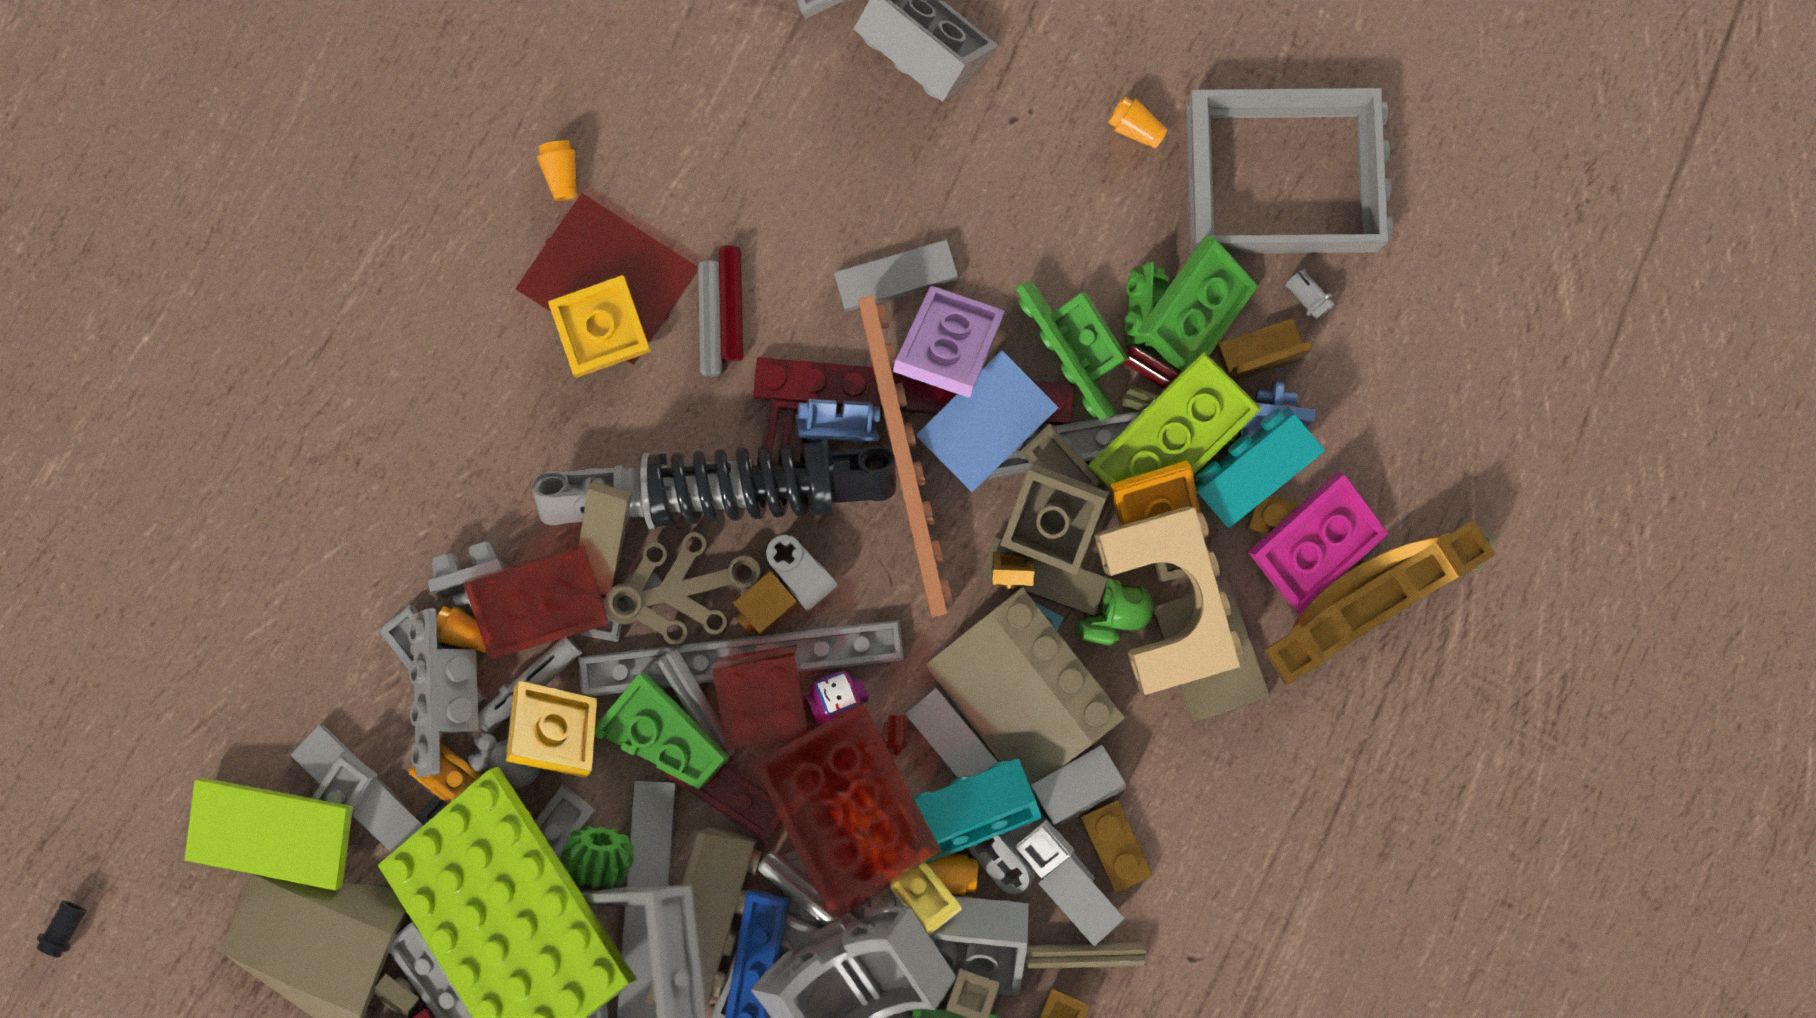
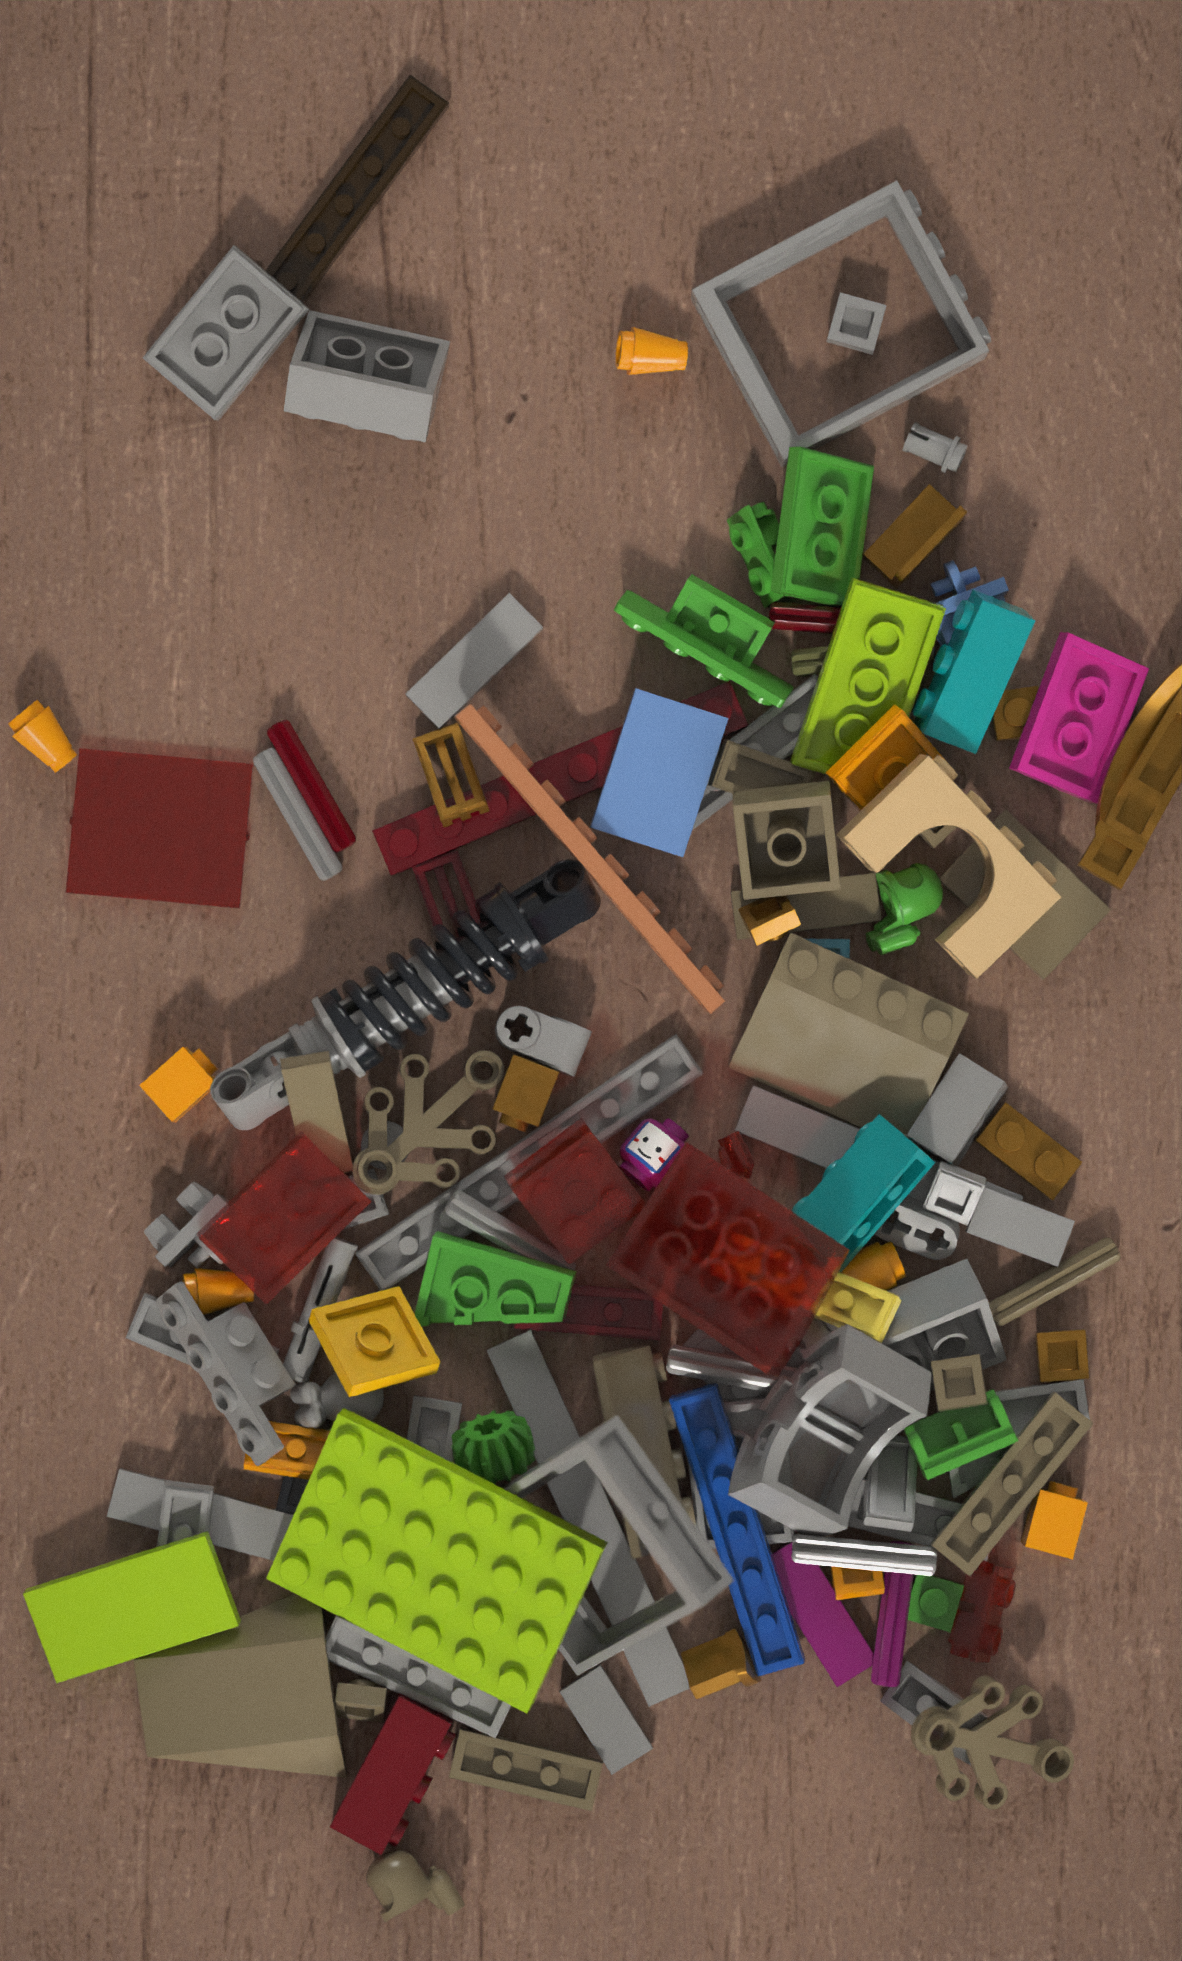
camera: 30 degrees left, 5 degrees up
yellow plate [548,275,651,378] -> none
medium blue hinge [795,399,880,444] -> none
lavender plate [893,286,1005,398] -> none
none -> light orange brick [139,1046,218,1122]
none -> pearl gold tile [413,722,489,827]
none -> light grey plate [826,292,887,355]

